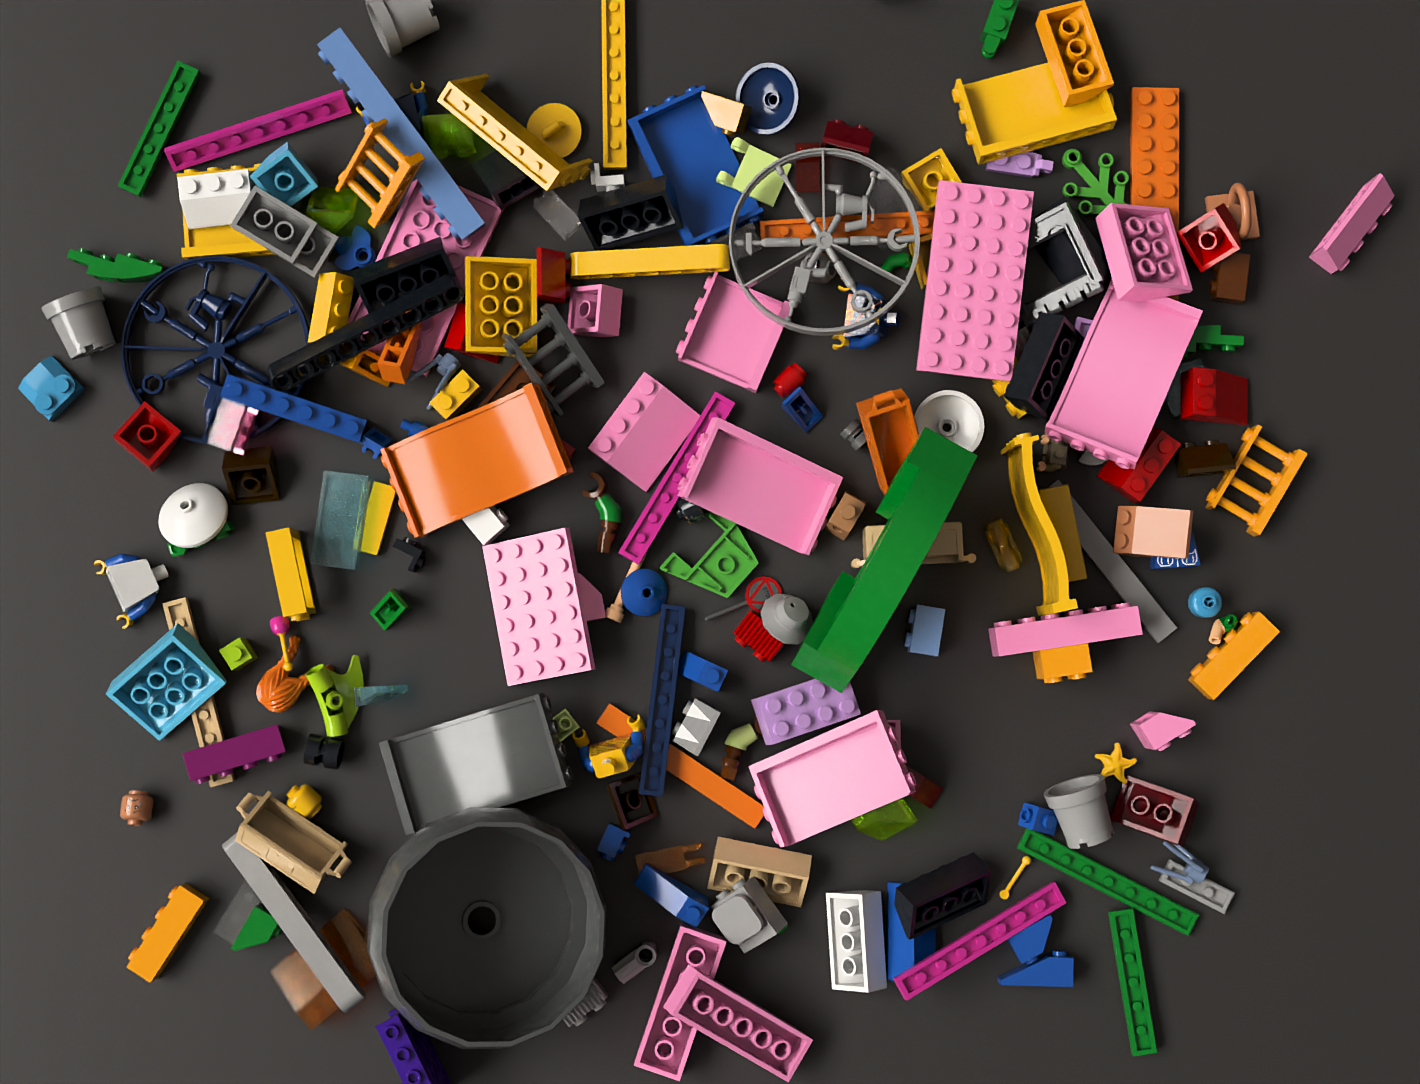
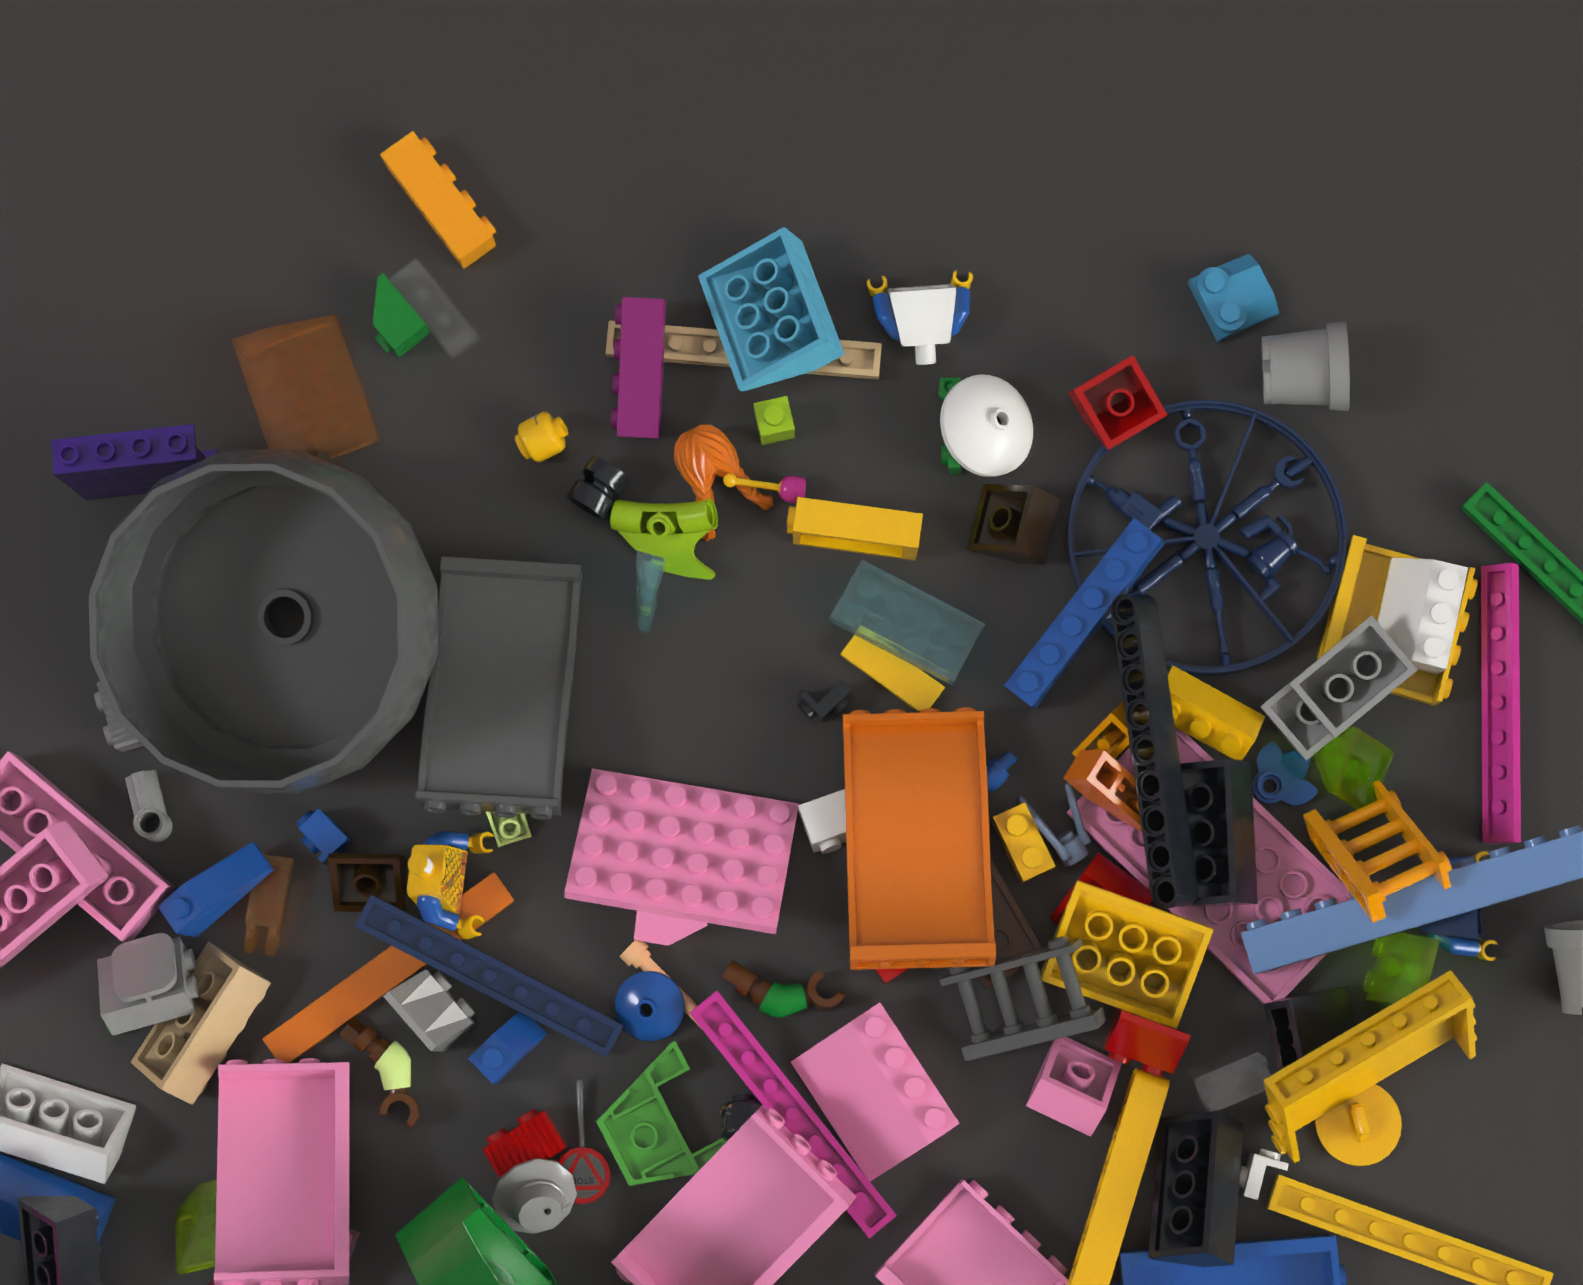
camera: 110 degrees right, 5 degrees down
green slope [67,248,166,283] -> none
nougat head [120,790,154,826] -> none
clear pink brick [207,398,258,455] -> none
light grey beam [222,833,366,1013] -> none
tan container [235,791,352,894] -> none
medium azure slope [250,142,318,207] -> none
blue tile [360,427,393,459] -> none
green slope [370,588,413,631] -> none
lavender brick [751,678,861,745] -> none

